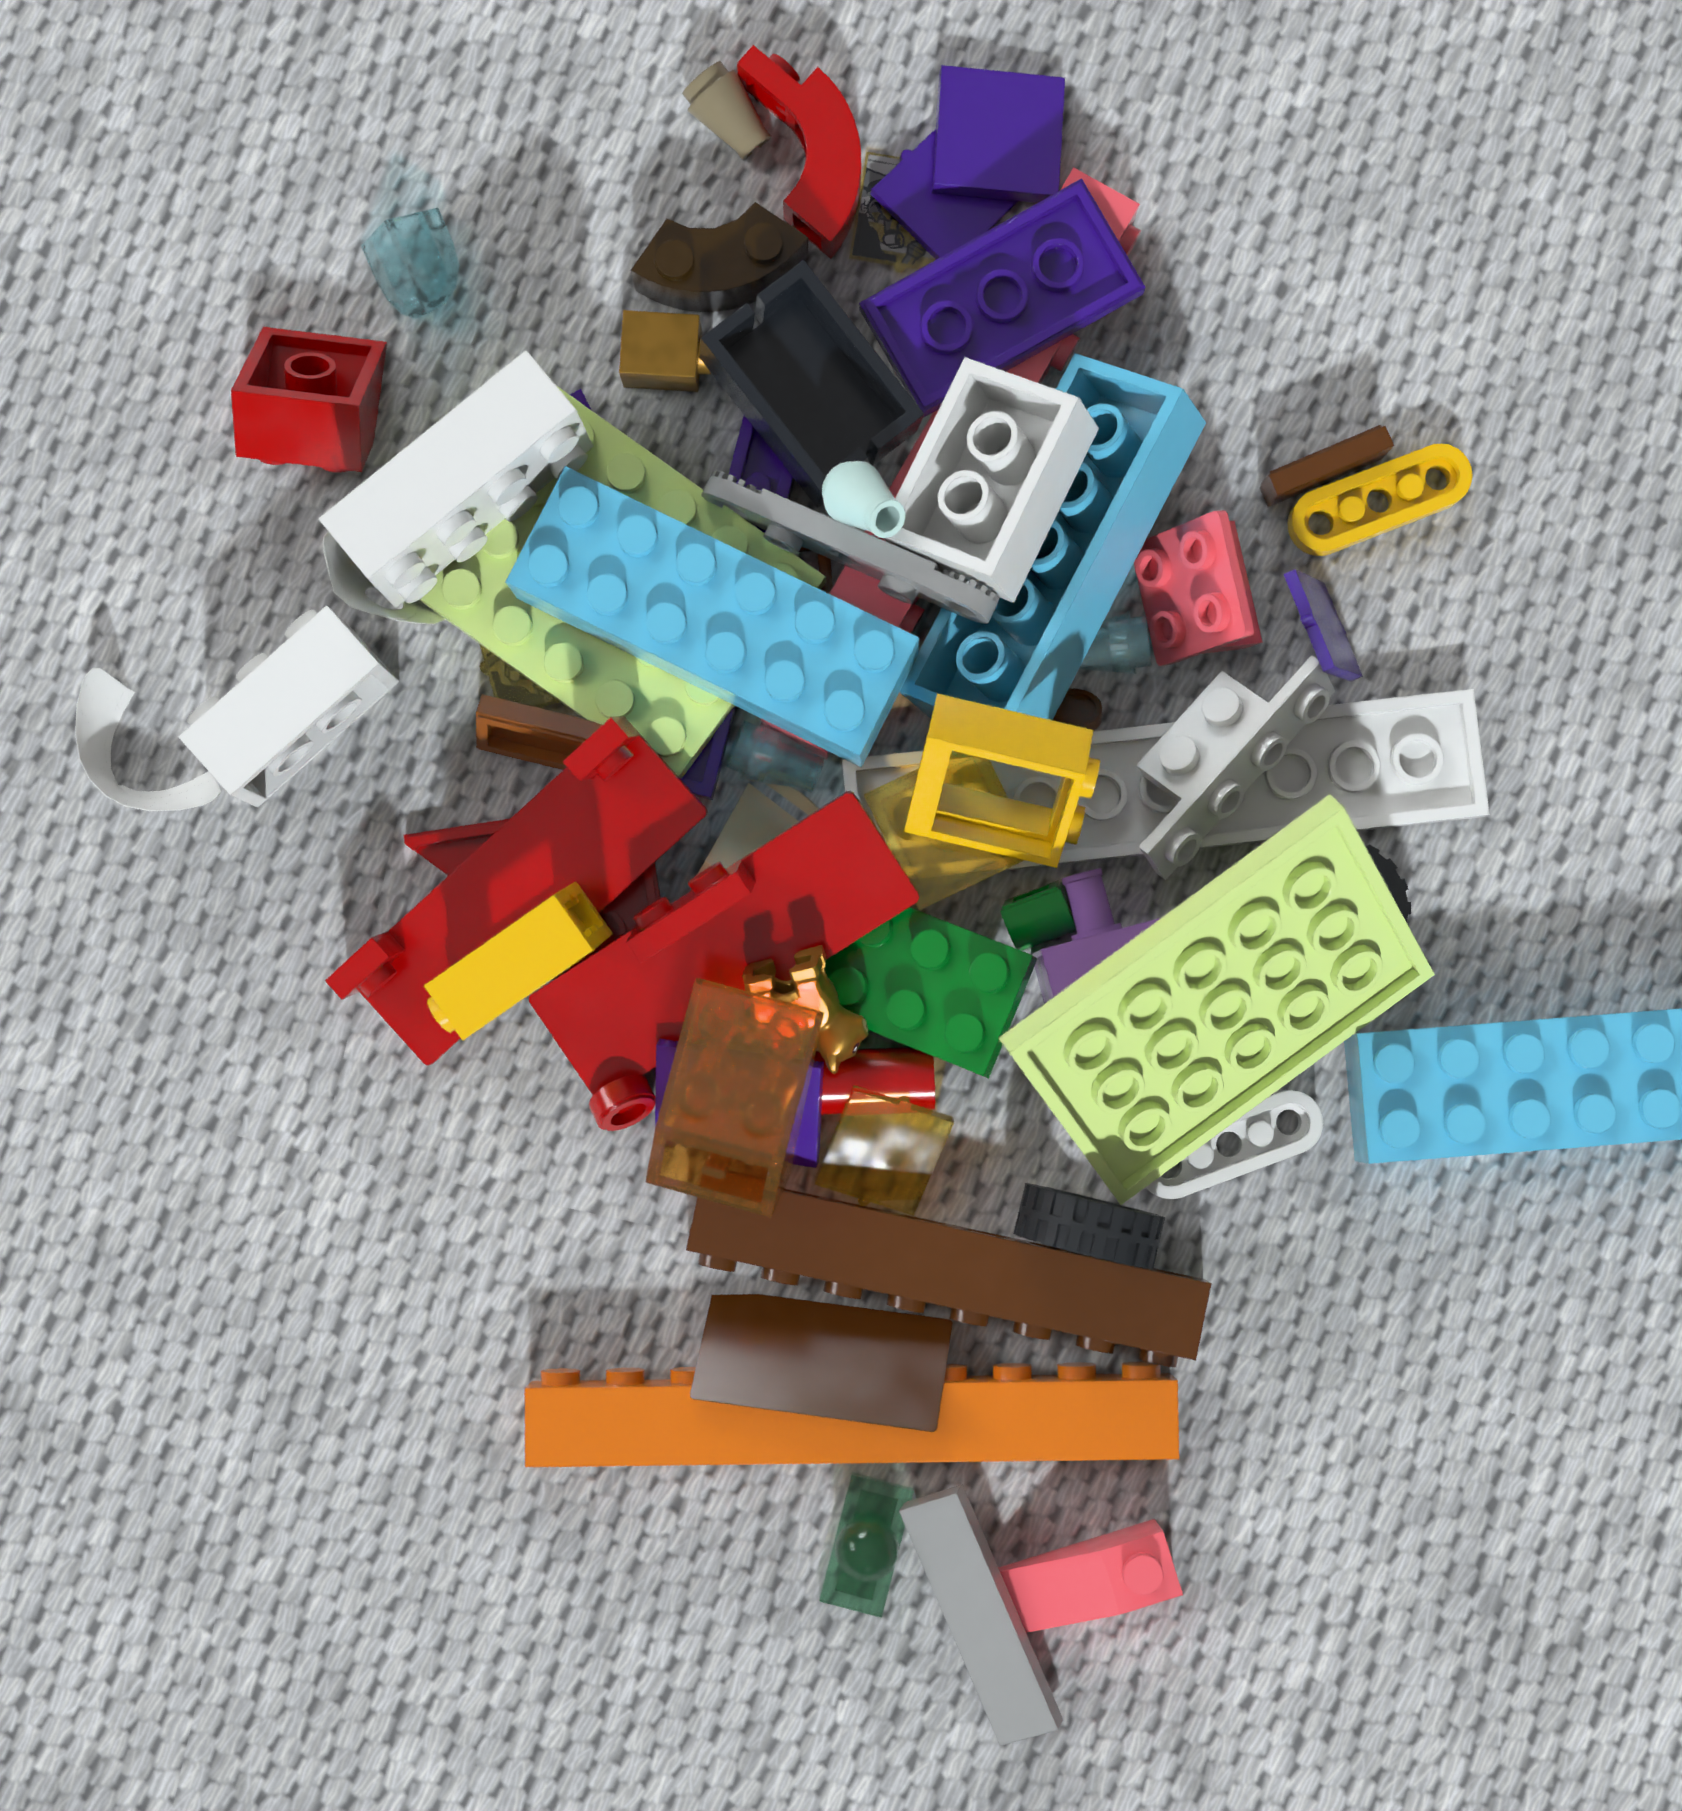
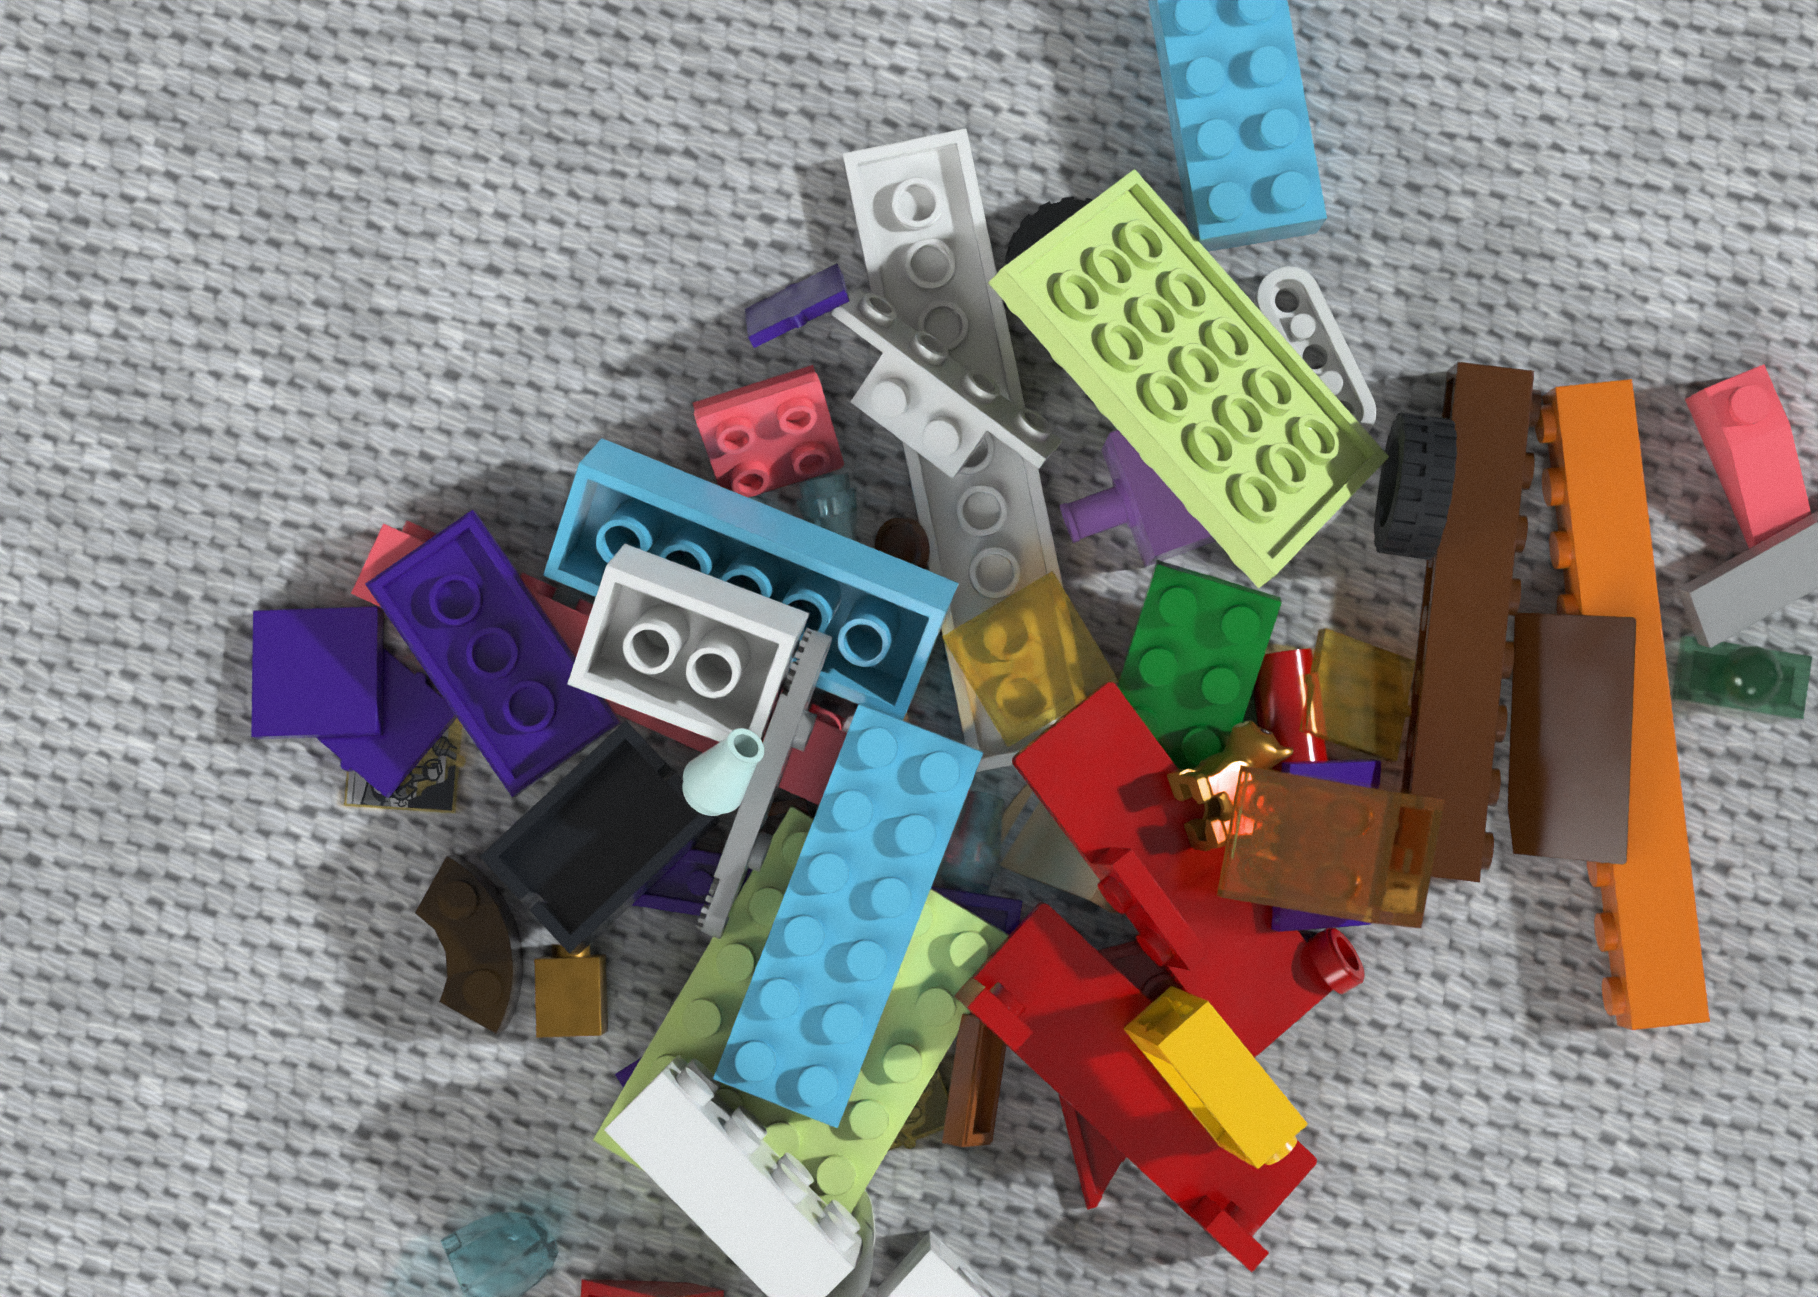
camera: 90 degrees left, 0 degrees up
dark tan cone [682,61,771,160] -> none
red arch [737,45,861,259] -> none
yellow window [904,693,1100,868] -> none
green brick [1000,880,1076,951] -> none
reddish brown tile [1259,425,1394,507] -> none
yellow plate [1287,443,1472,556] -> none

